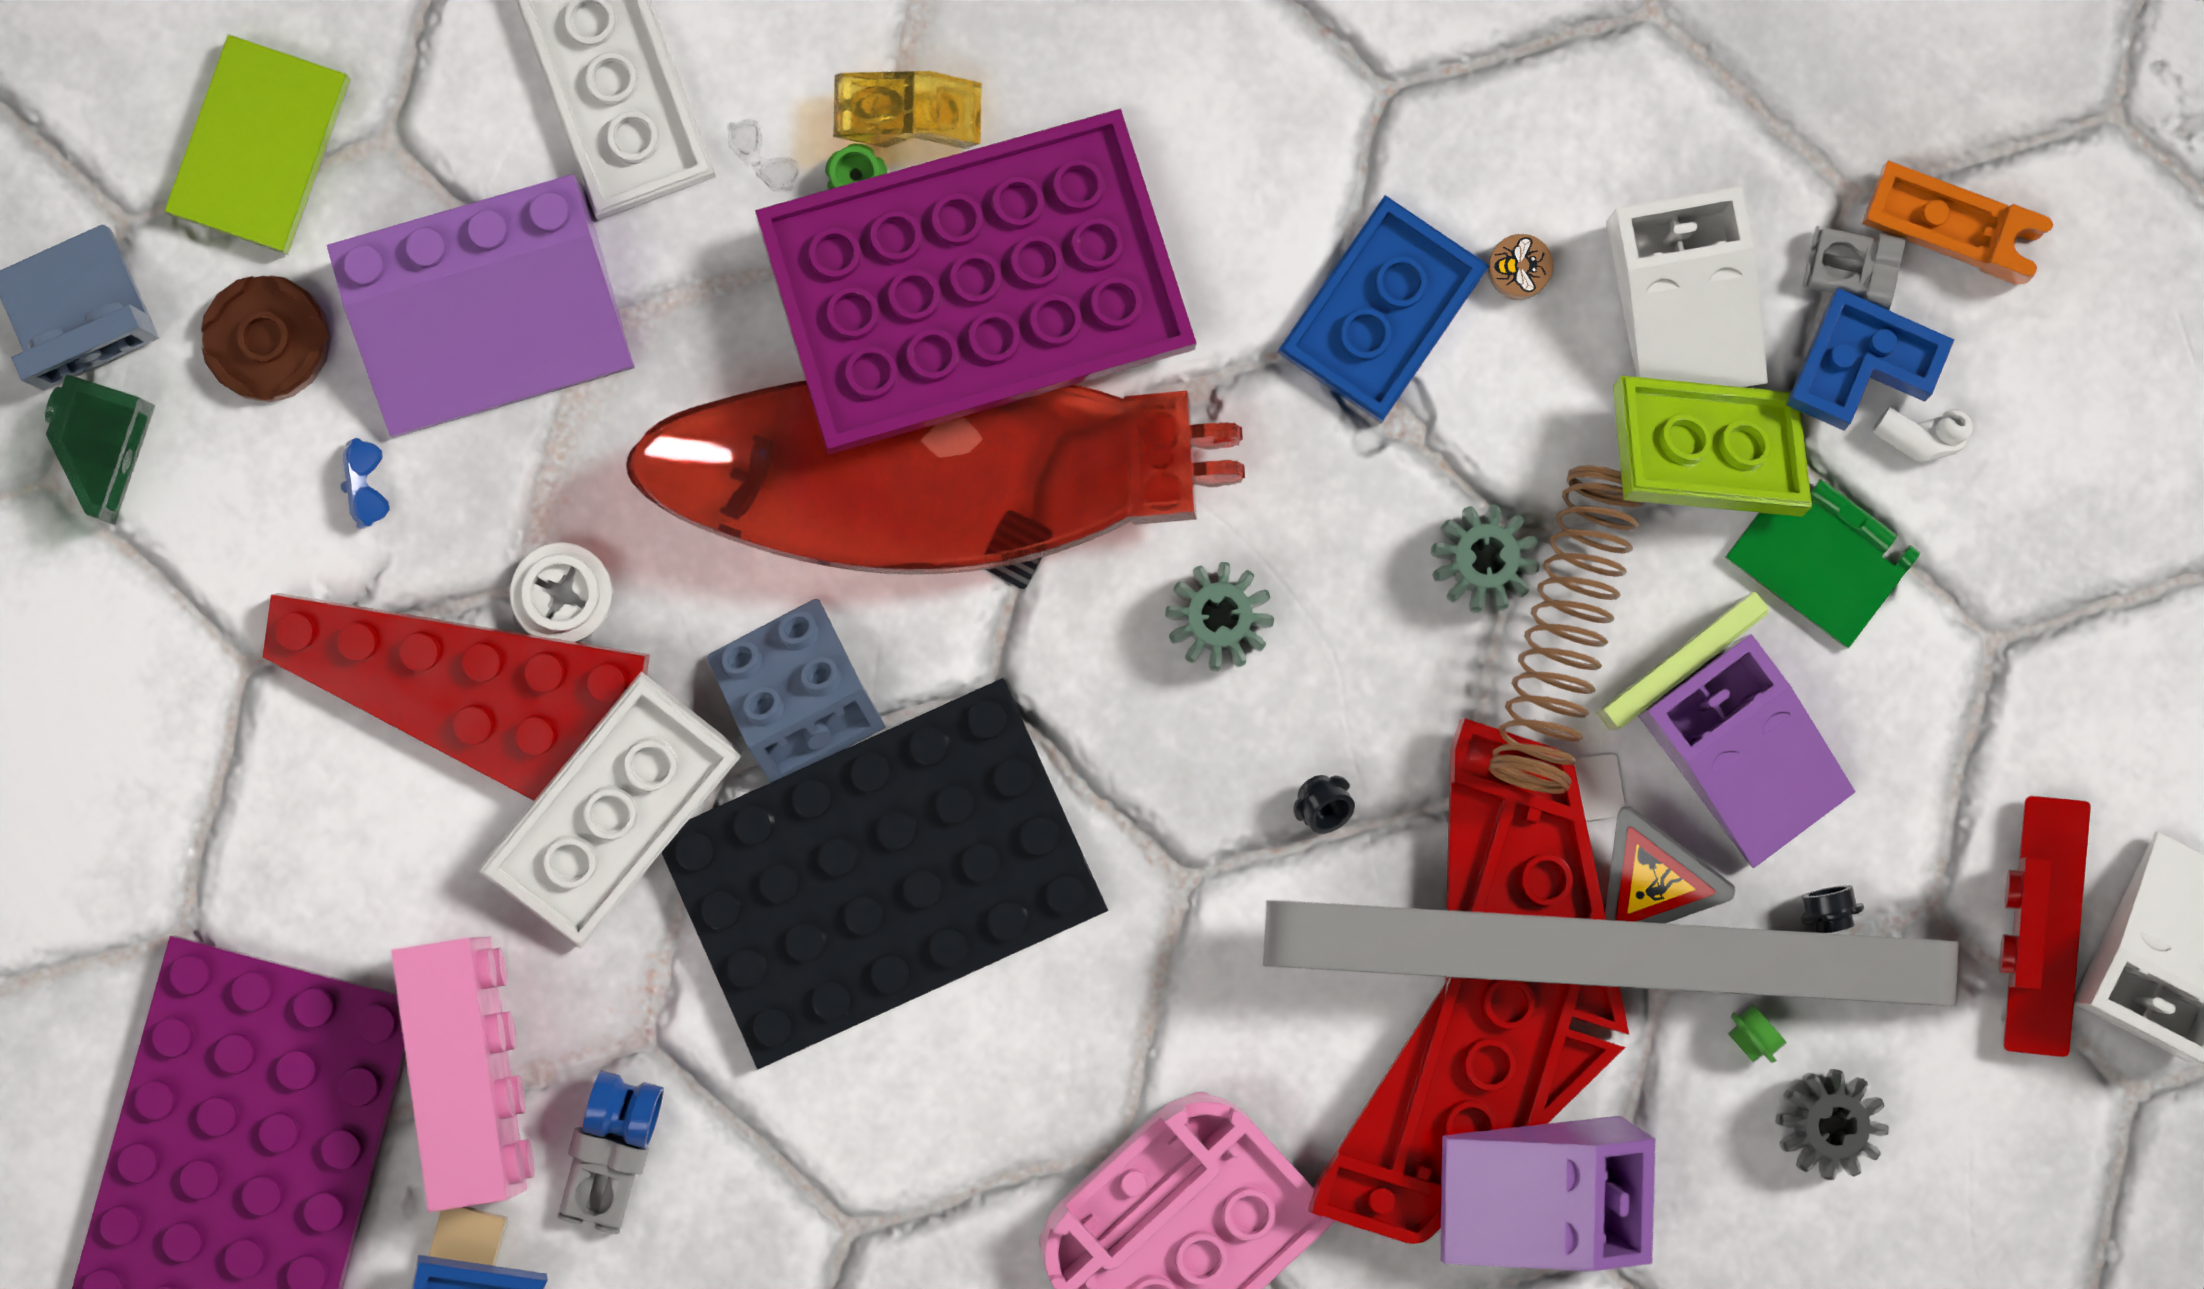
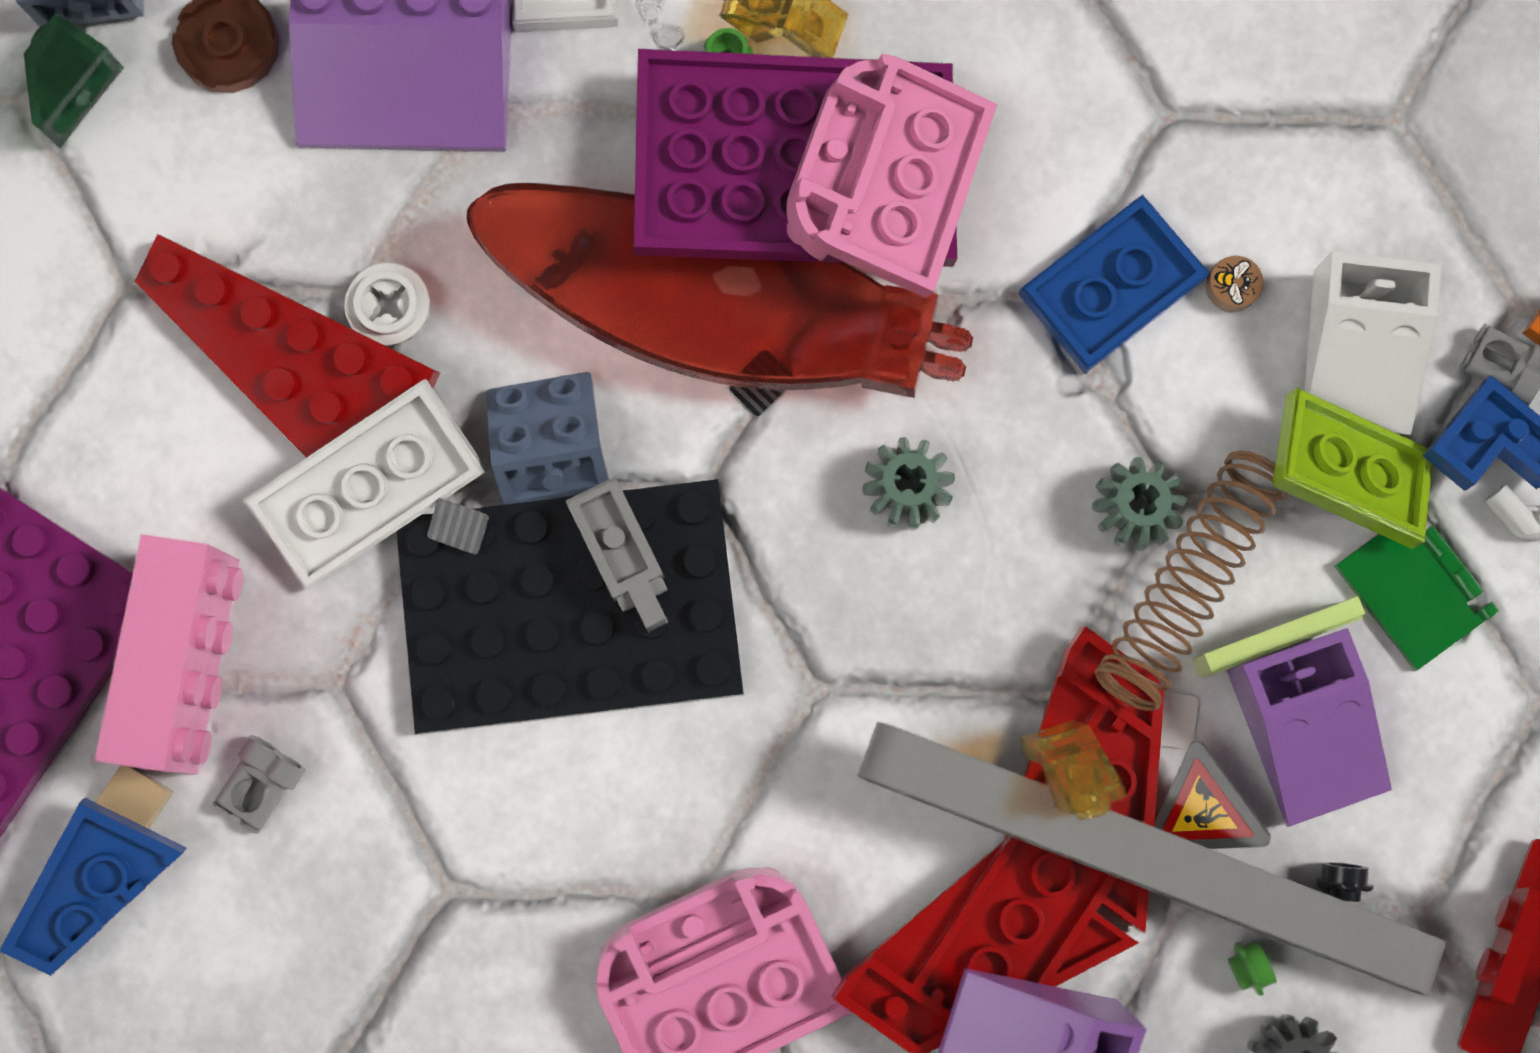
camera: 15 degrees right, 5 degrees down
blue piece [341,438,390,529] -> none
blue wheel [583,1070,664,1149] -> none
black plate [1293,775,1355,834] -> none
none -> sticker [427,498,489,555]
none -> light grey hinge [566,477,668,632]
none -> bright pink plate [787,54,997,298]
none -> clear yellow slope [1020,720,1127,820]

